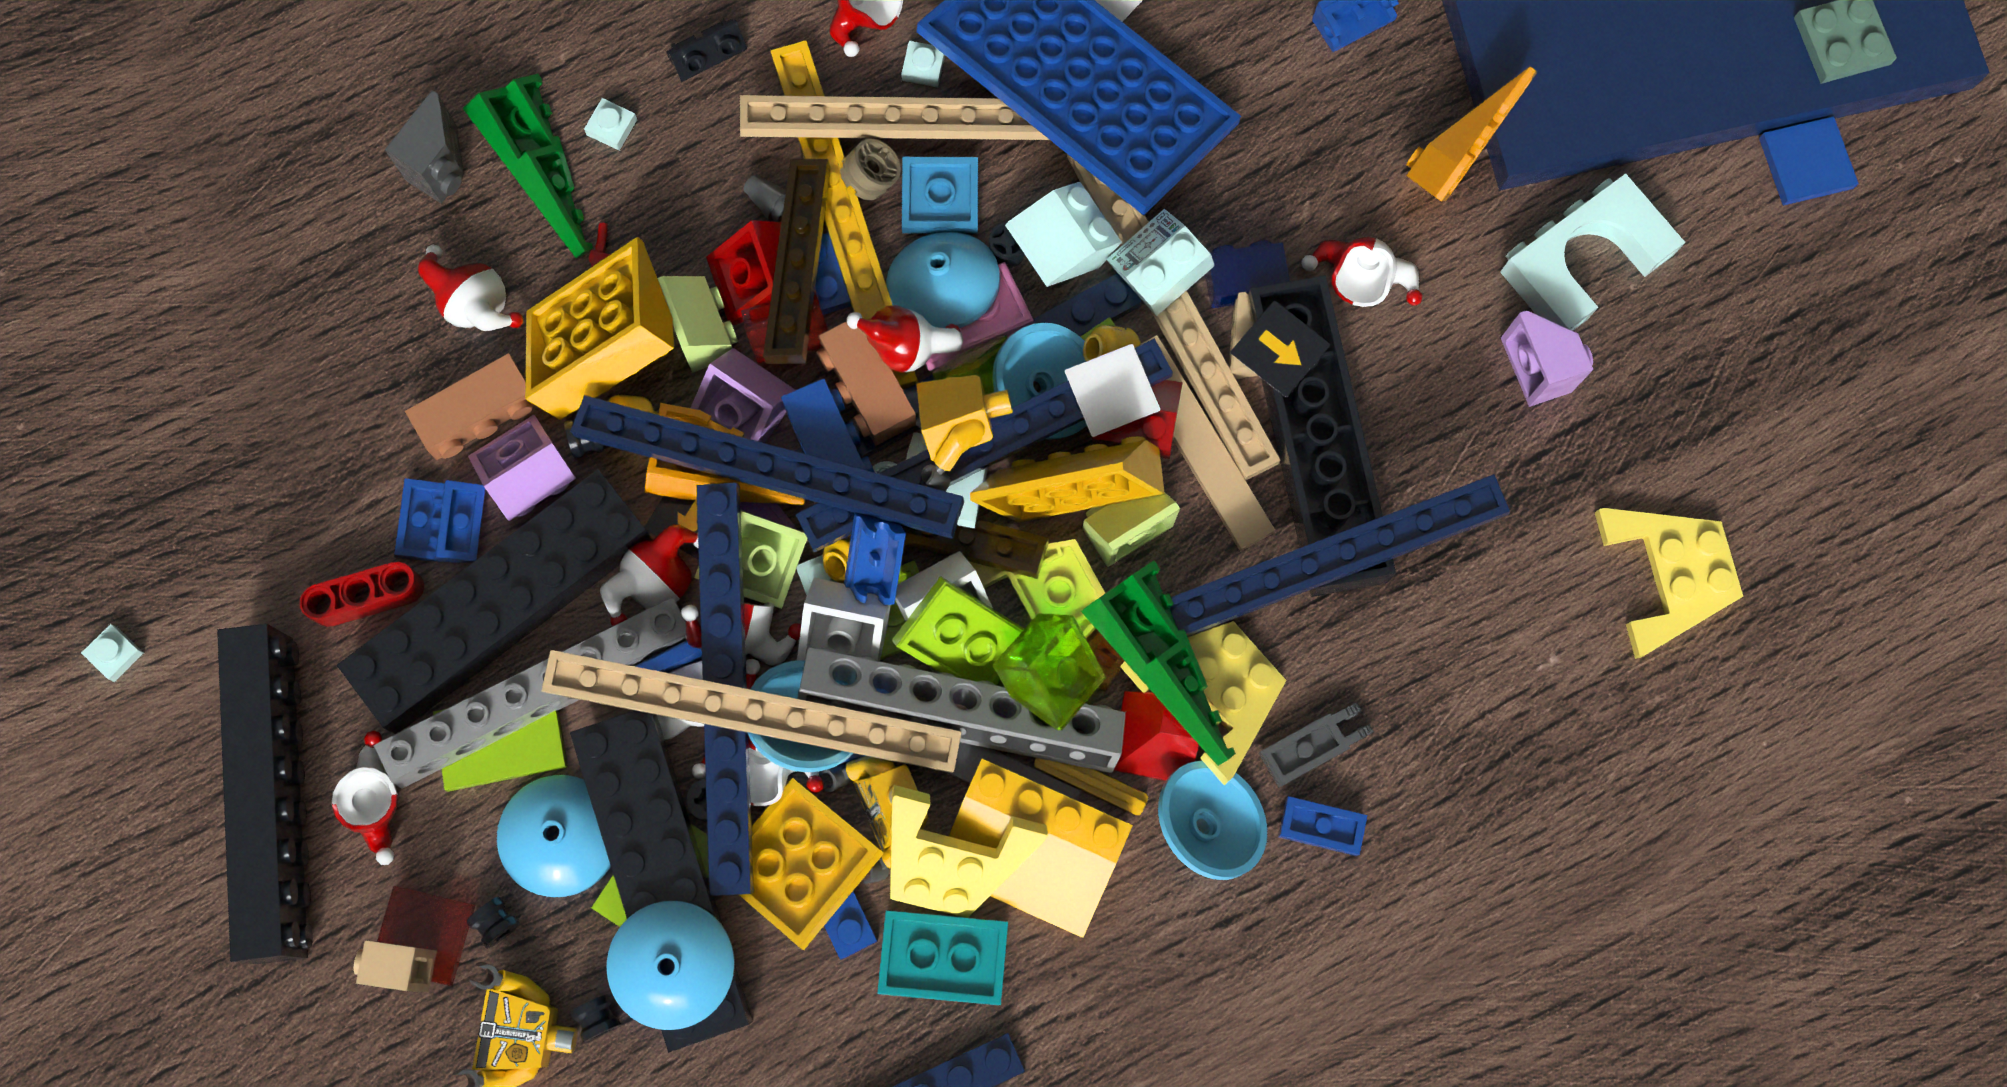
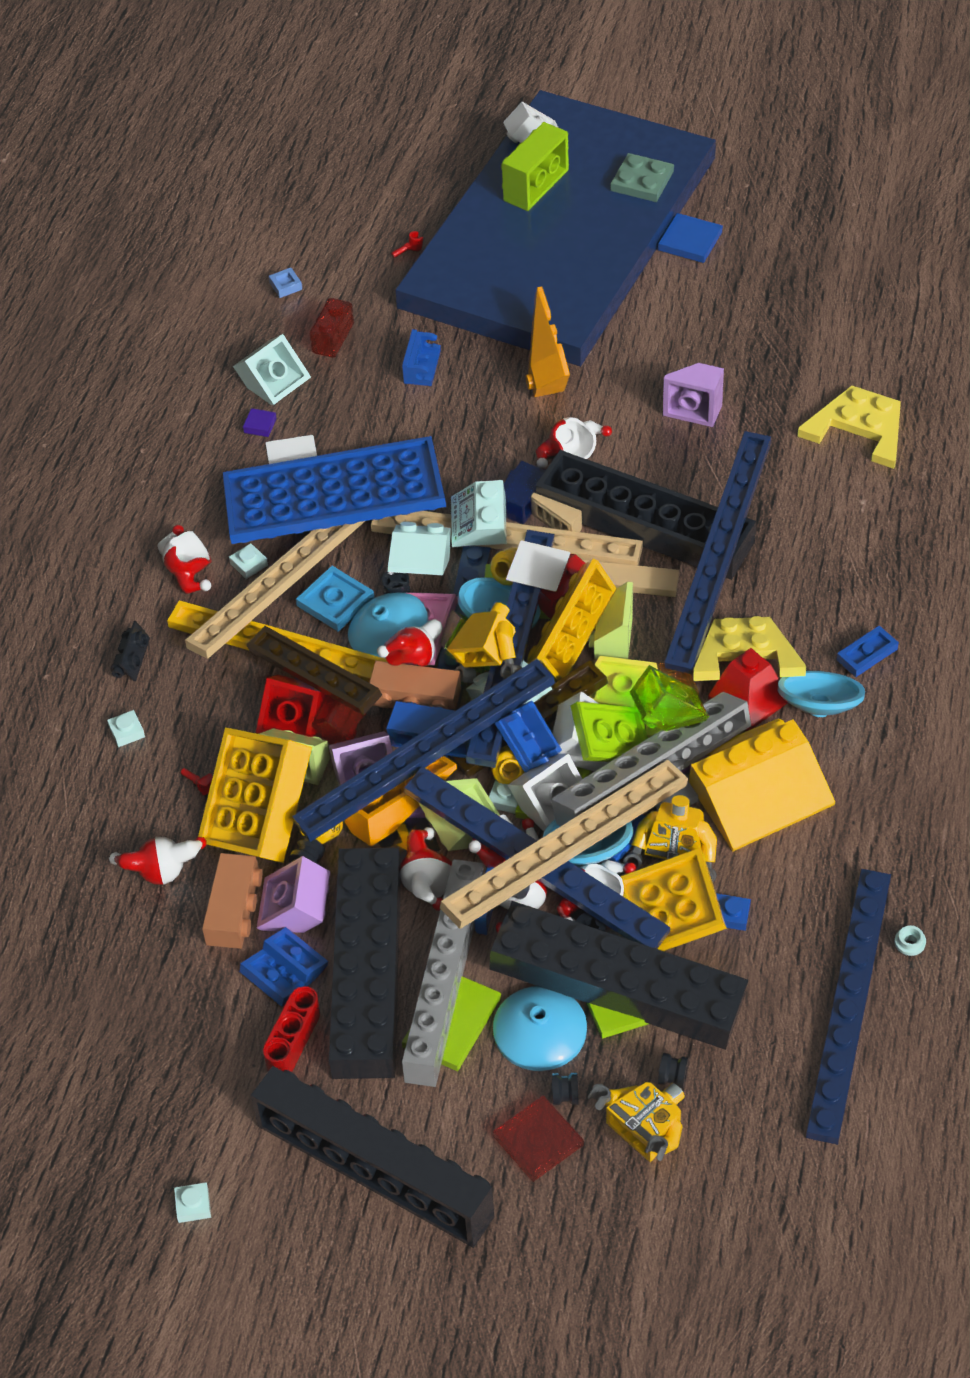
camera: 45 degrees left, 25 degrees down
white piece [331,730,398,865] -> none
tan brick [354,940,437,992] -> none
dark grey slope [385,90,464,204] -> none
green wedge [463,74,593,258] -> none
medium azure dish [607,901,735,1030] -> none
dark grey cone [744,174,786,222] -> none
dark tan wheel [840,138,901,200] -> none
teal plate [877,910,1008,1006] -> none
light yellow wing [890,785,1048,918] -> none
green wedge [1081,560,1236,766] -> none
black sticker [1230,301,1330,397] -> none
dark grey hinge [1259,702,1374,788] -> none
light aqua arch [1500,174,1685,331] -> none

